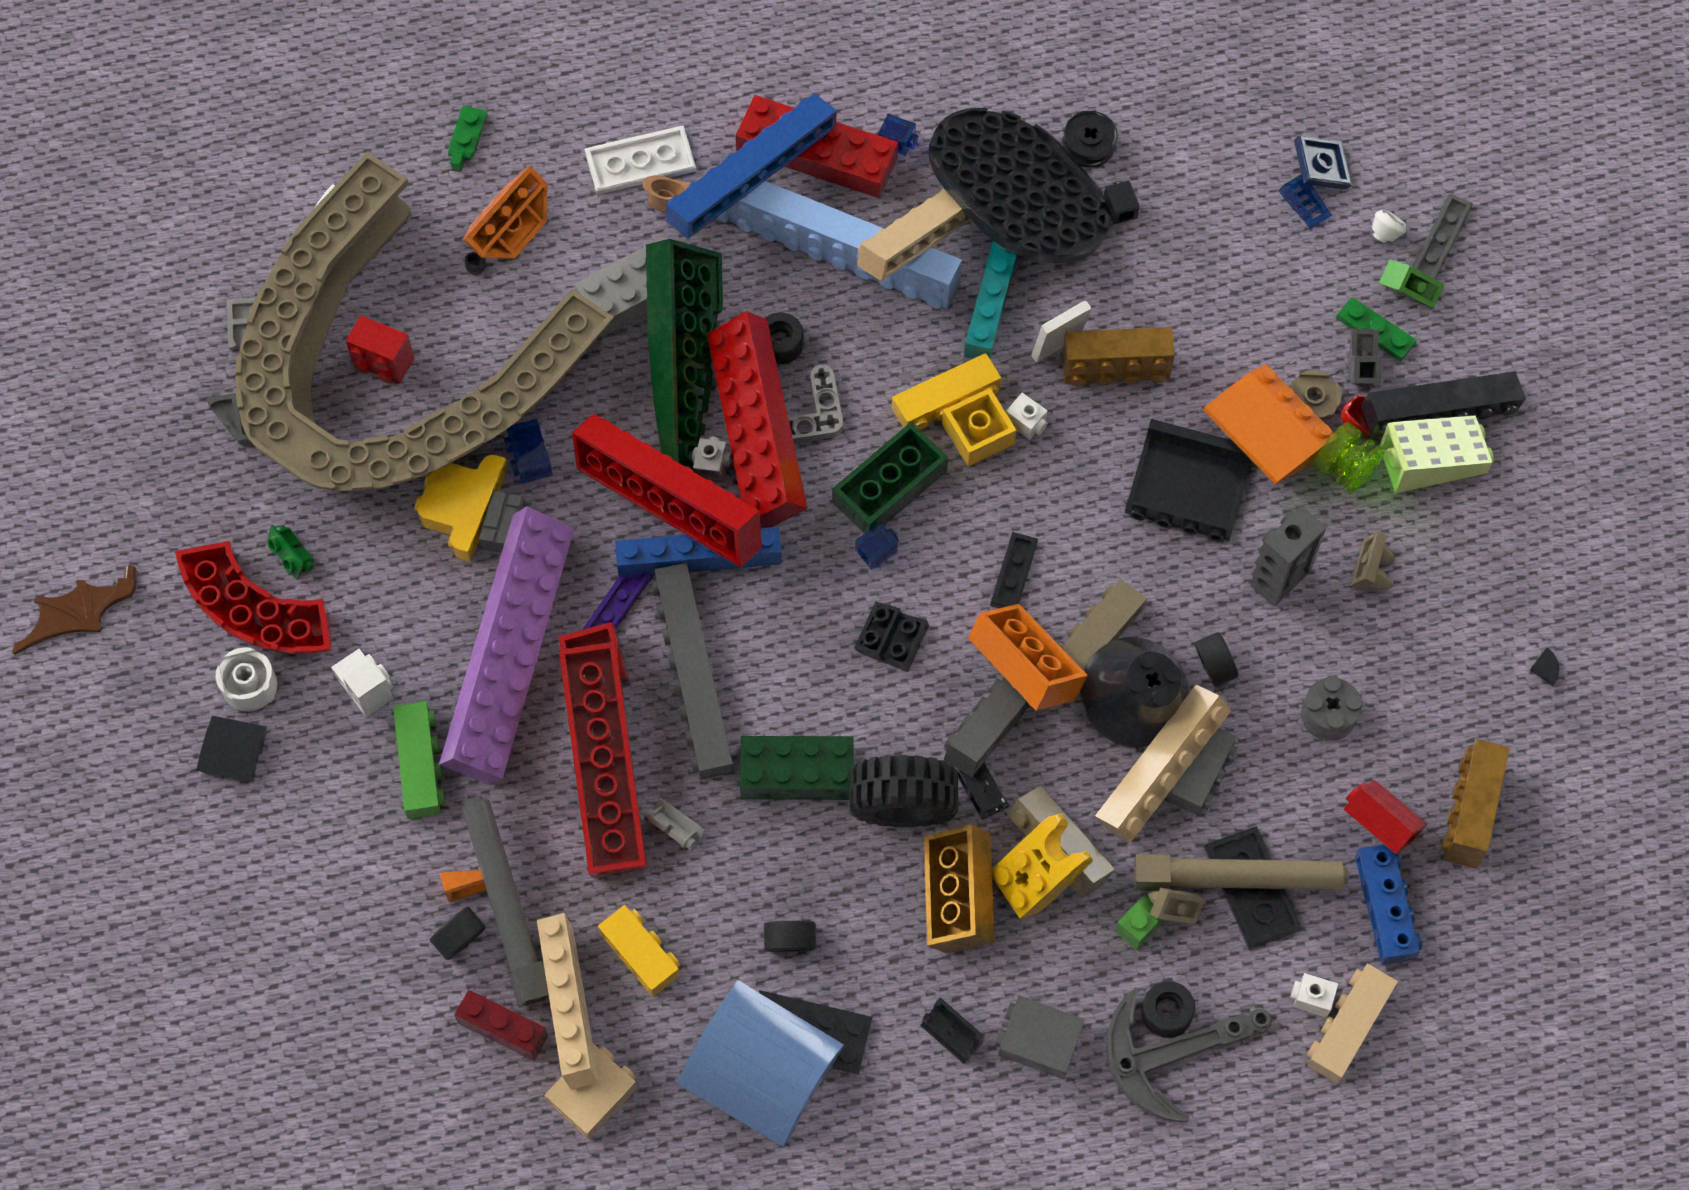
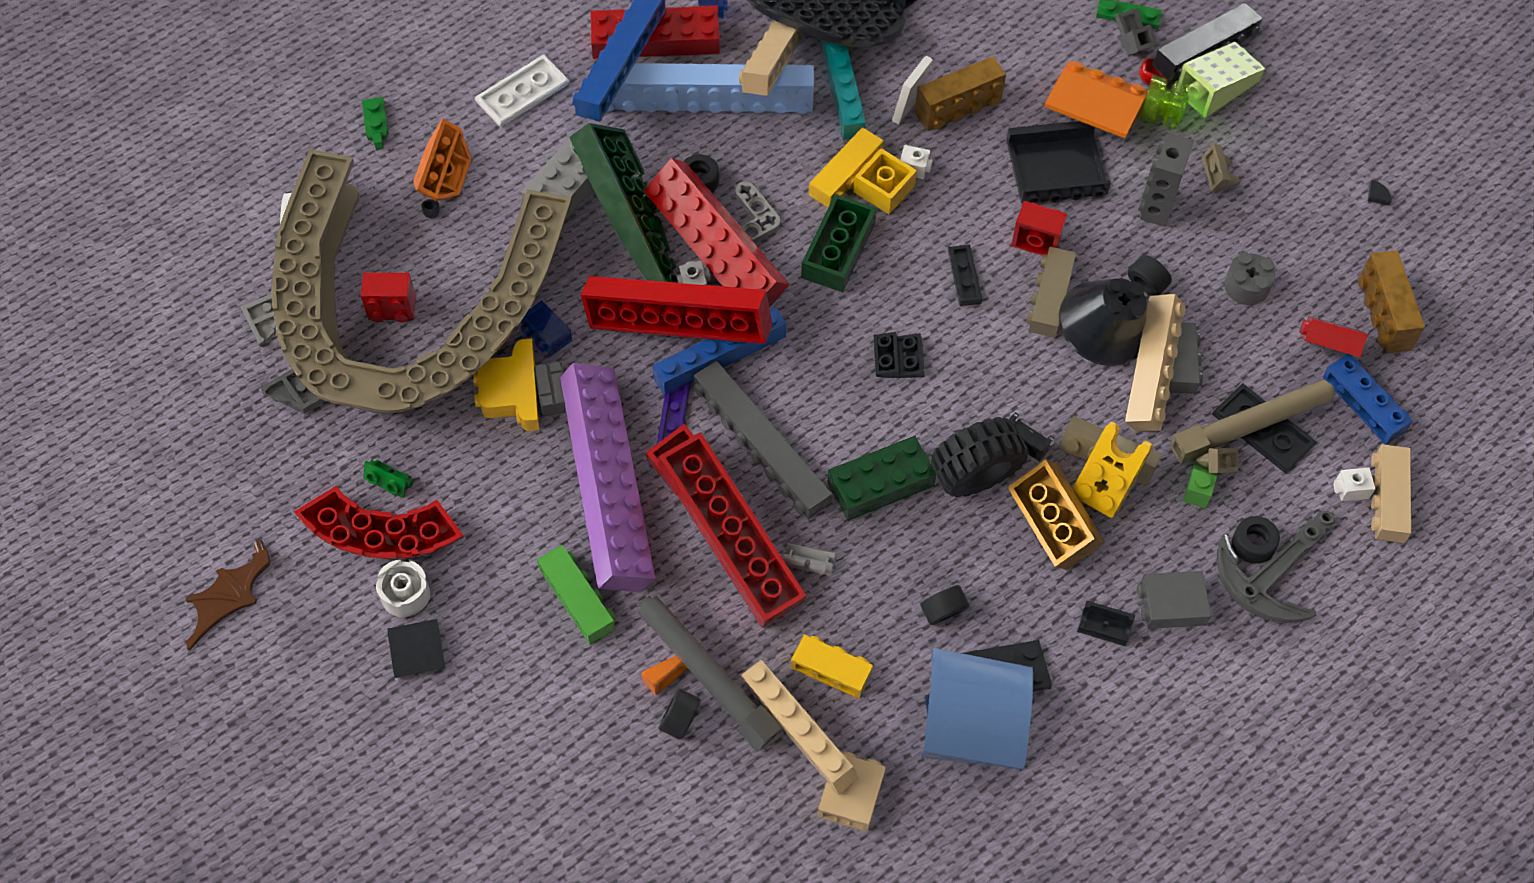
camera: 25 degrees left, 5 degrees down
white brick [331,649,394,717] -> none
dark red brick [454,989,548,1061] -> none
medium nougat piece [642,175,691,213] -> none
clear blue brick [855,522,899,570] -> none
dark grey brick [944,677,1030,778] -> none
orange brick [968,604,1088,711] -> none
dark tan plate [1289,370,1342,421] -> none
none -> red brick [1011,201,1067,256]

